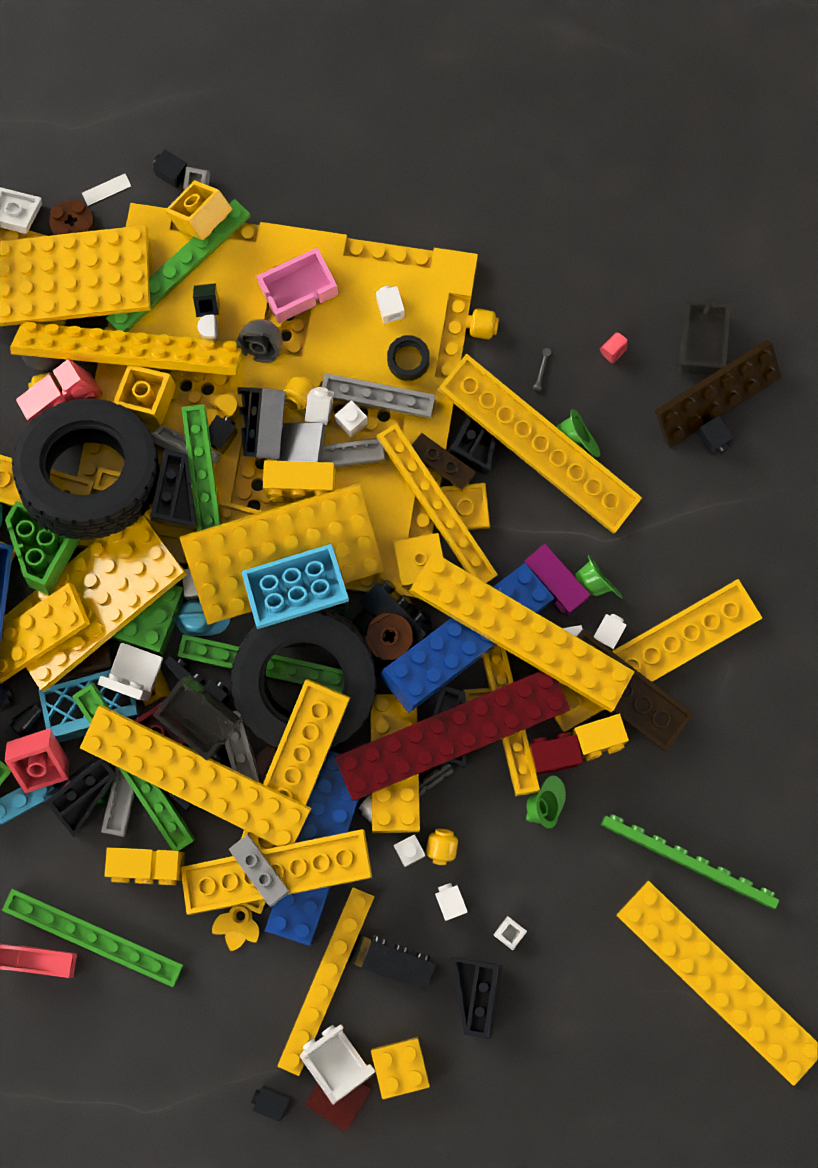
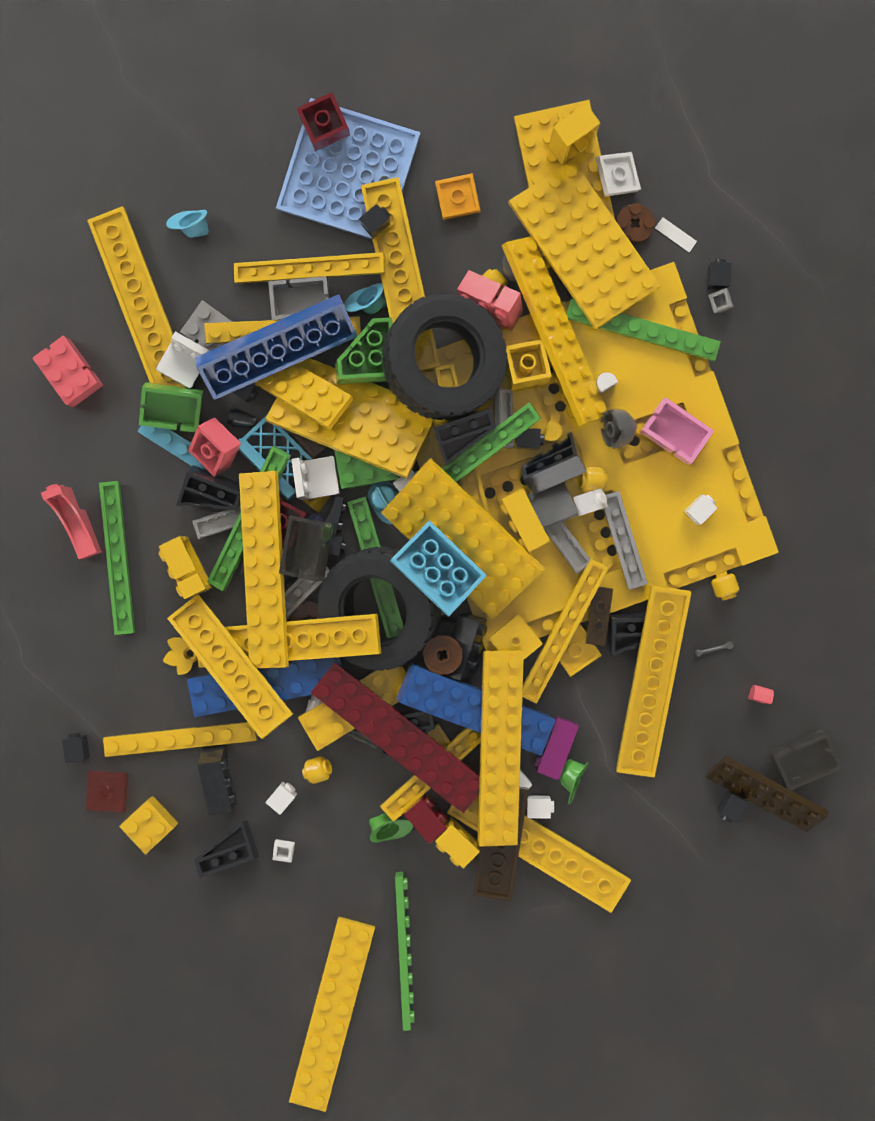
camera: 55 degrees right, 10 degrees up
yellow brick [165,180,233,240] -> none
black brick [193,283,219,318] -> none
light grey plate [229,834,290,907] -> none
white panel [299,1024,376,1105] -> none
white brick [335,400,368,439] -> none
black tyre [387,335,429,381] -> none
white brick [394,834,426,867] -> none
bright green piece [557,409,600,457] -> none

